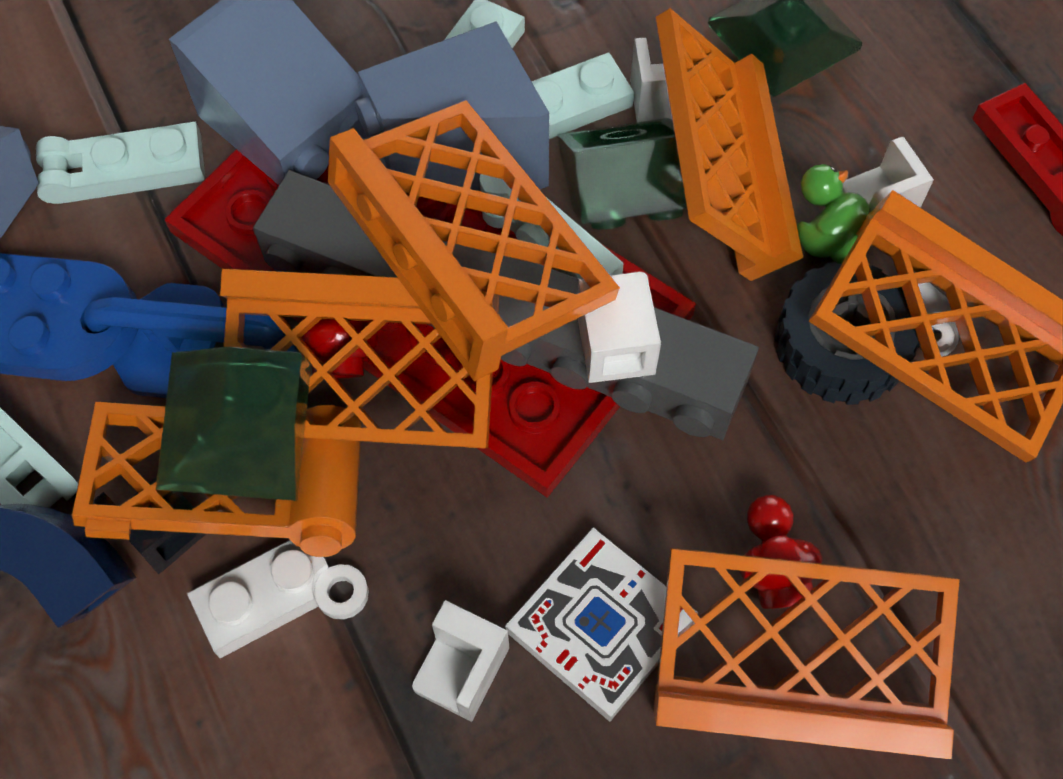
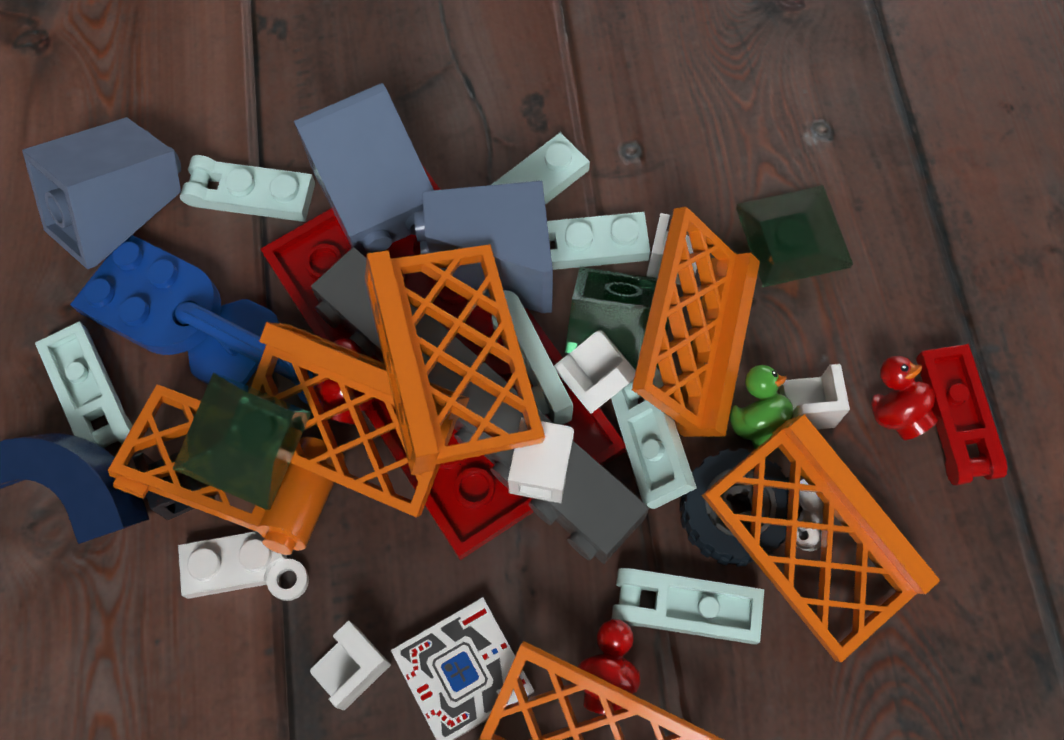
camera: 20 degrees right, 5 degrees up
none -> white panel [554,330,636,414]
none -> light aqua plate [611,367,697,509]
none -> light aqua plate [612,568,765,645]
none -> red animal [871,356,938,440]

